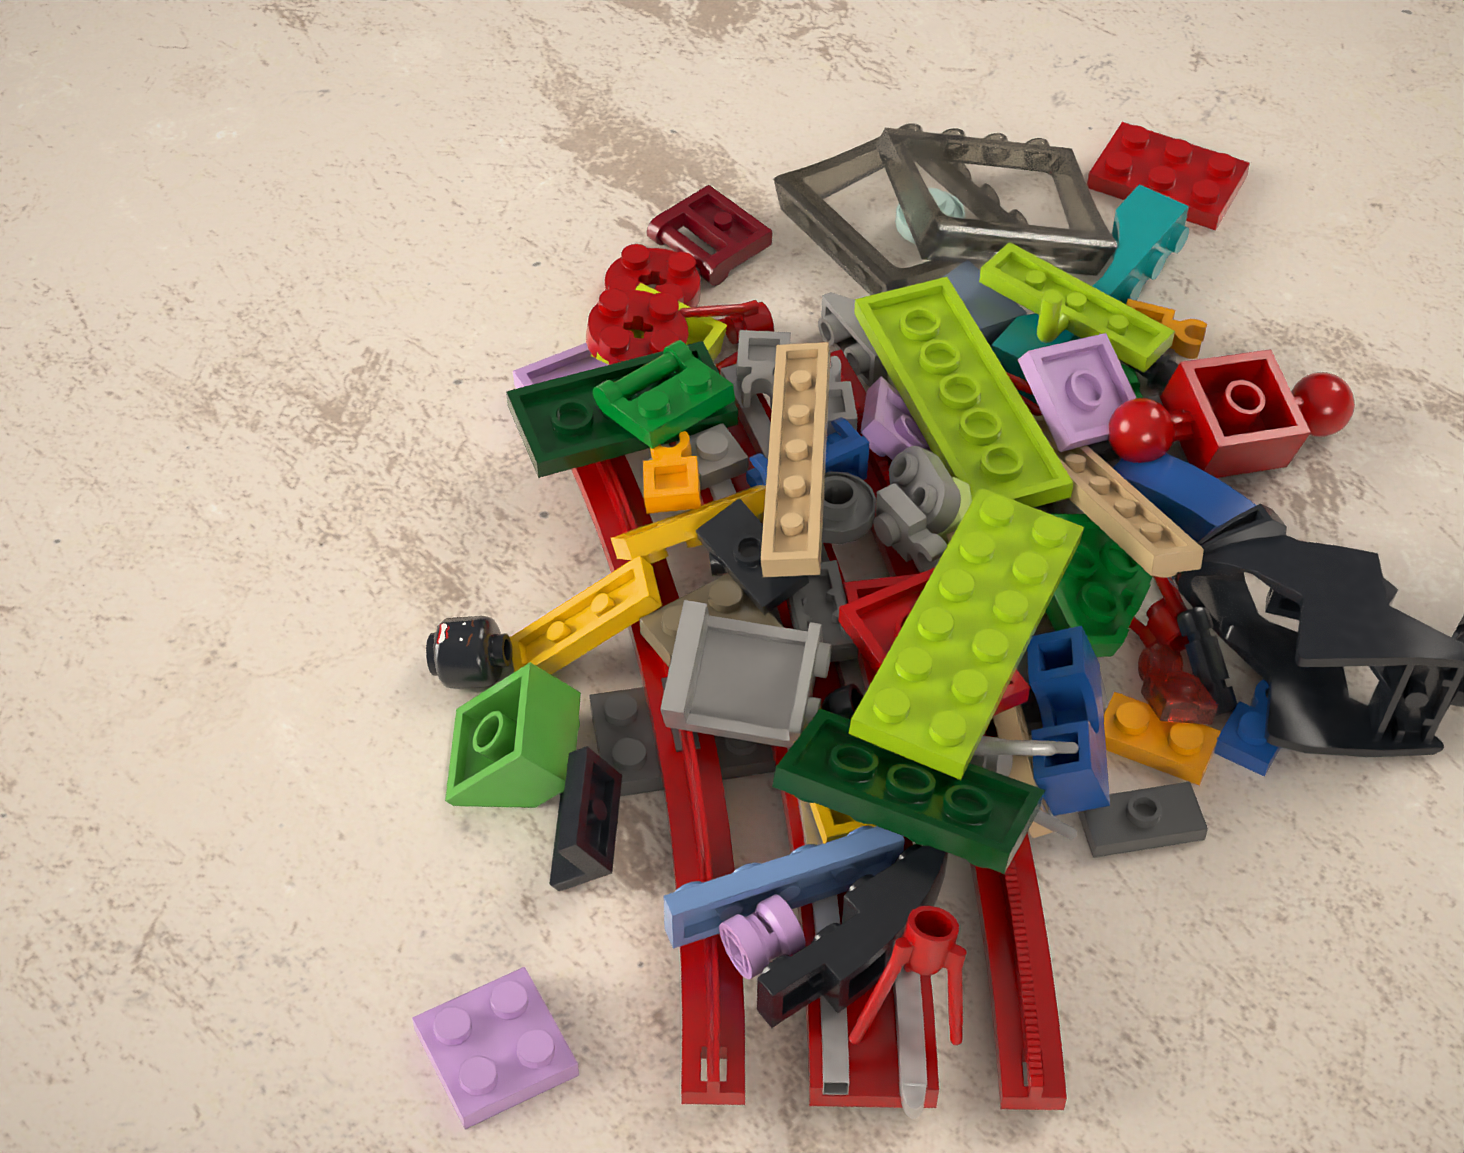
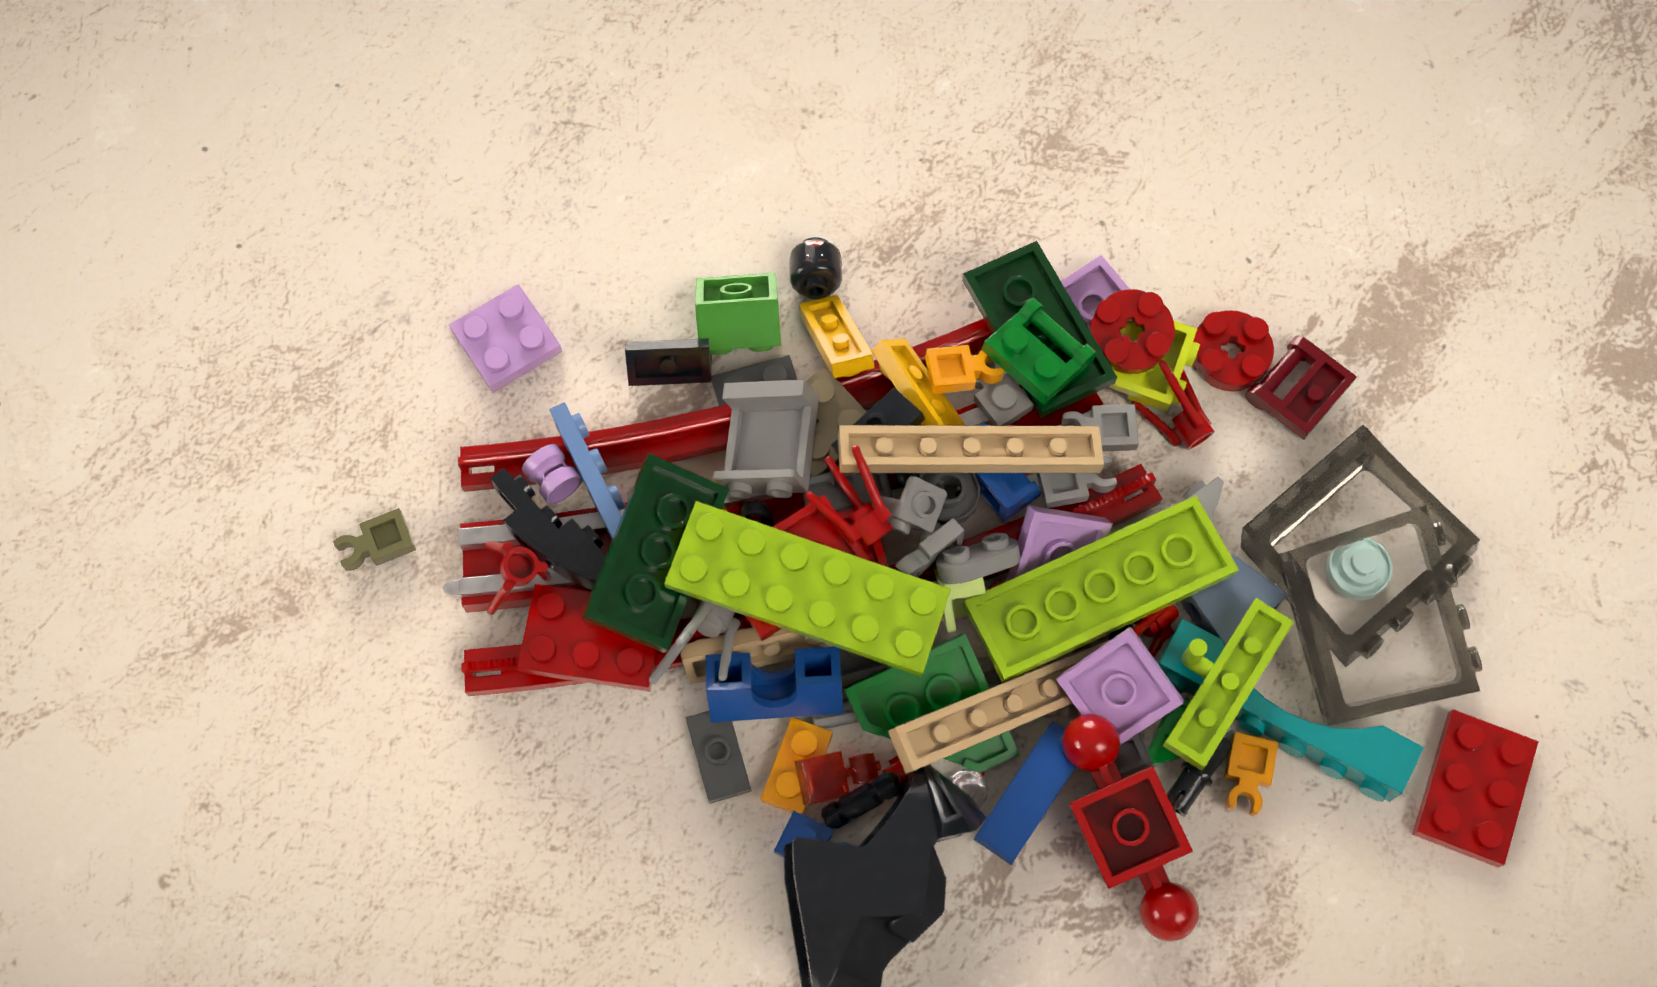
camera: 85 degrees right, 20 degrees up
none -> red plate [517,584,658,692]
none -> red plant [805,445,894,548]
none -> light grey bracket [873,476,947,535]

